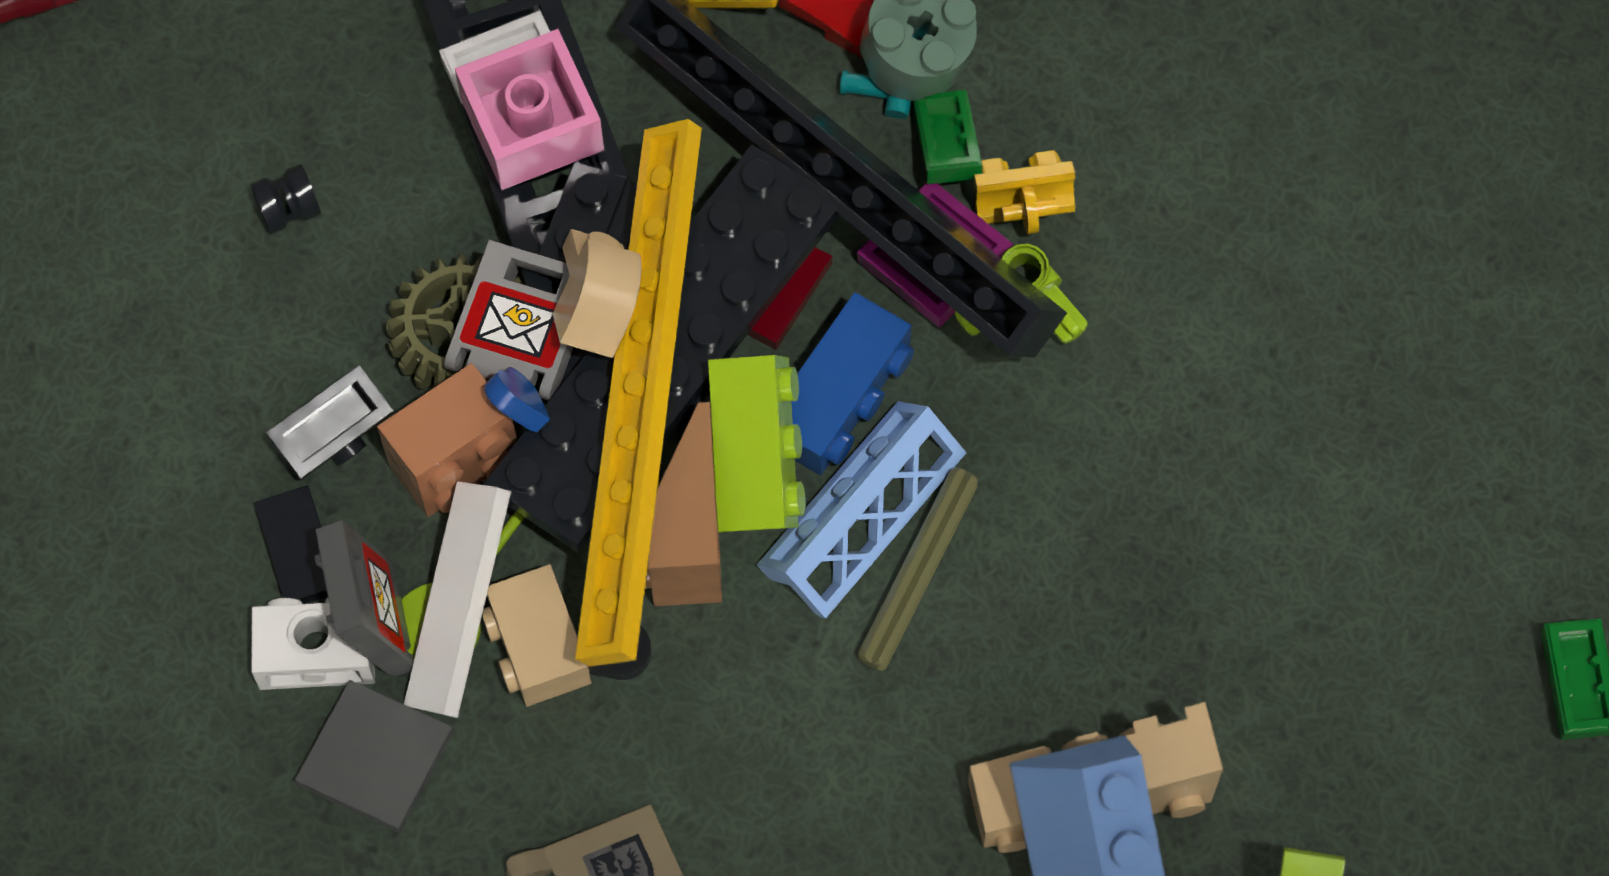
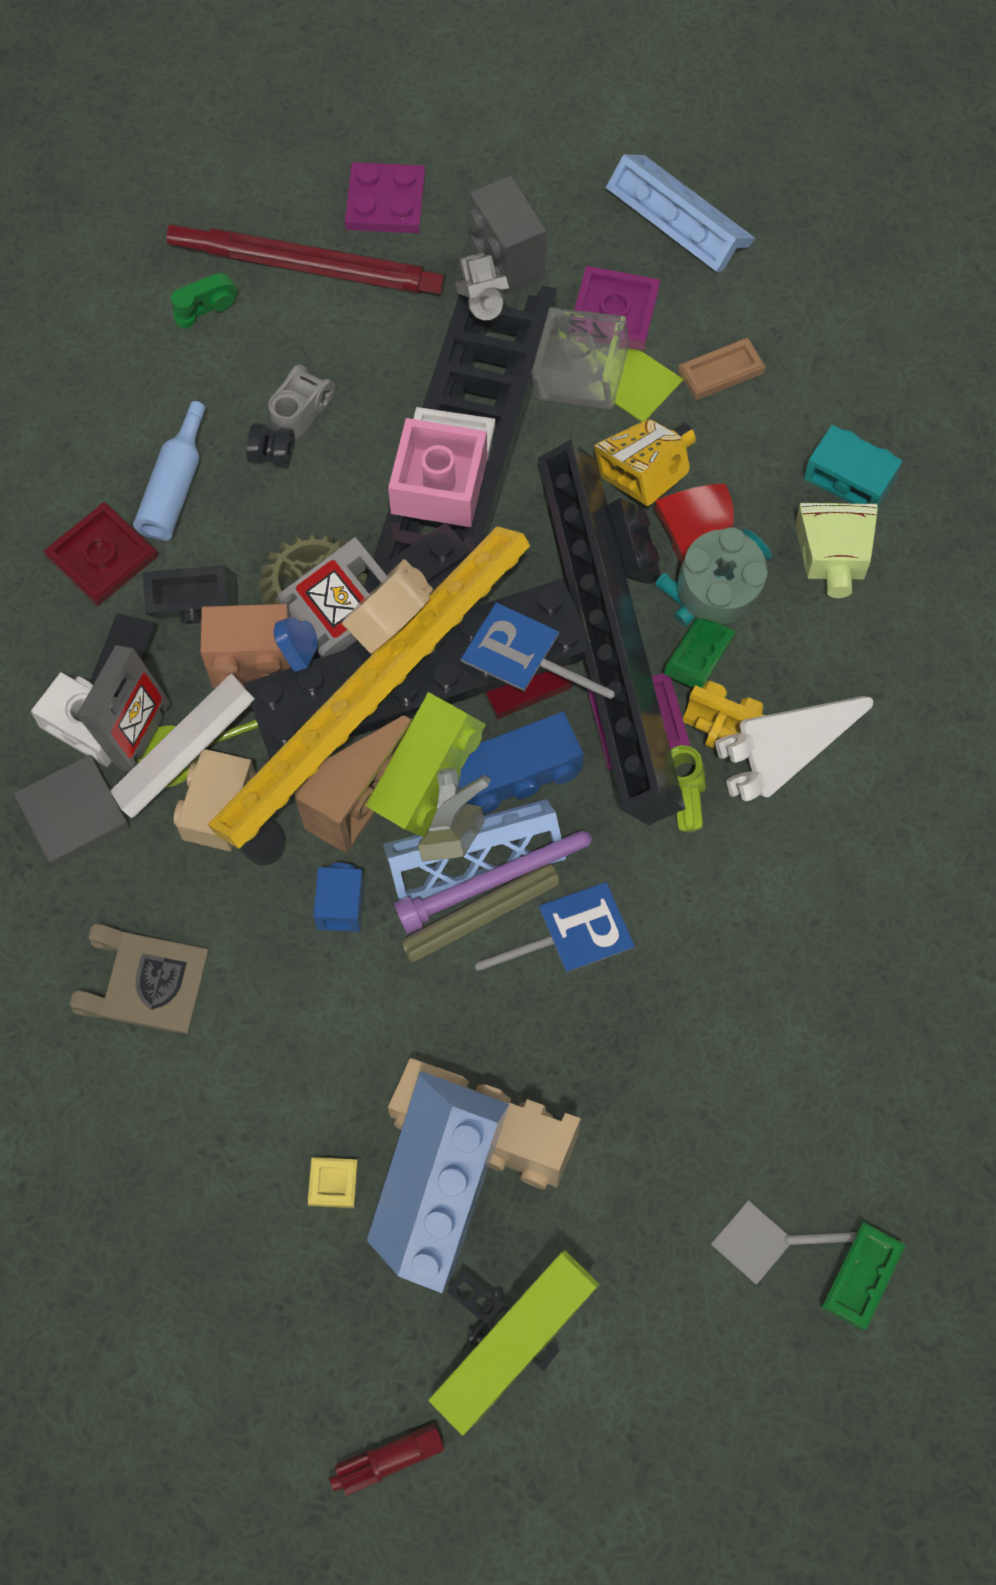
camera: 35 degrees right, 0 degrees up
none -> dark red tile [43,502,158,607]
none -> light blue piece [133,401,206,541]
none -> green plate [171,273,238,329]
none -> light grey piece [268,364,335,440]
none -> blue brick [313,863,365,932]
none -> medium lavender piece [394,830,592,935]
none -> piece [418,767,491,862]
none -> blue piece [461,603,615,699]
none -> blue piece [475,882,635,973]
none -> black plate [607,498,661,584]
none -> light grey piece [711,1200,857,1285]
none -> white flag [715,696,873,801]

